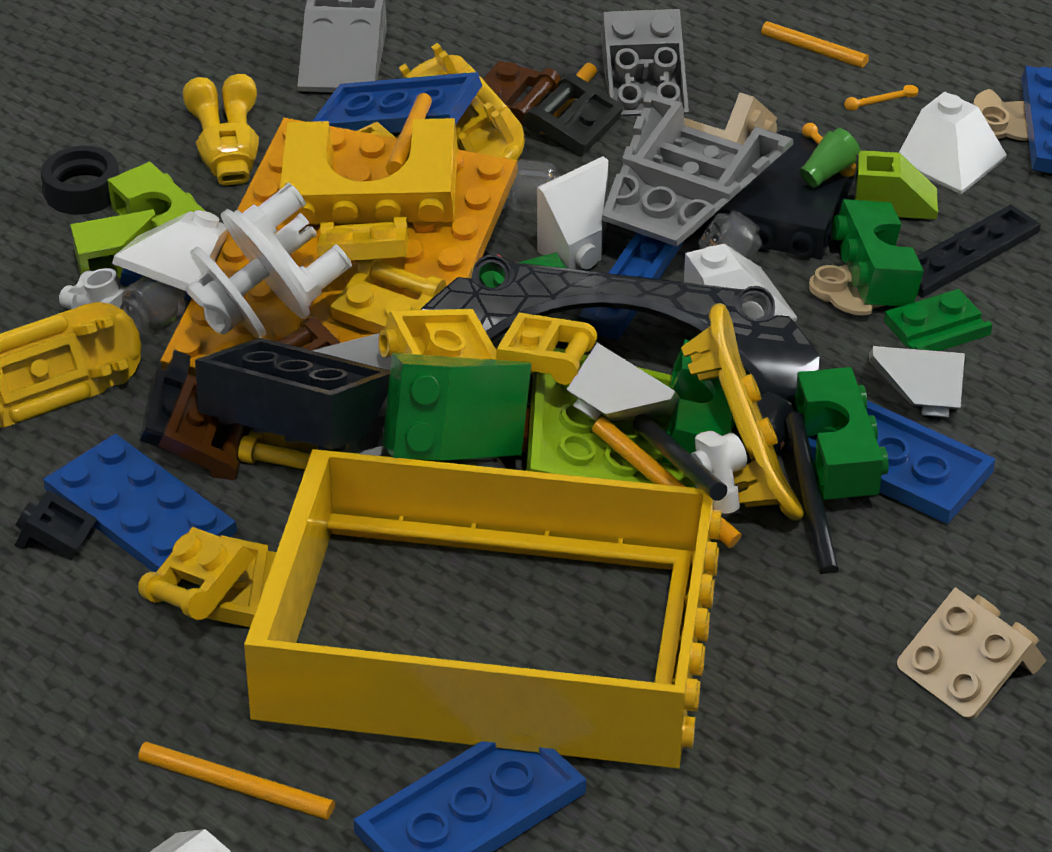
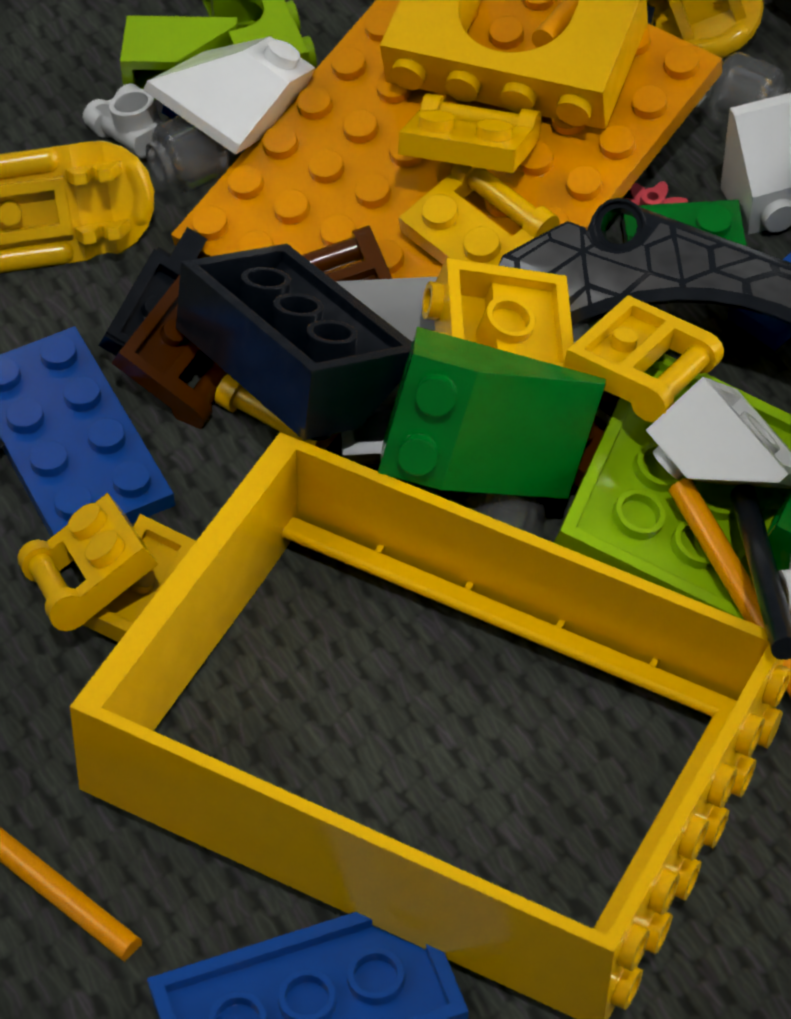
camera: 20 degrees right, 10 degrees up
white piece [186,182,352,338] -> none

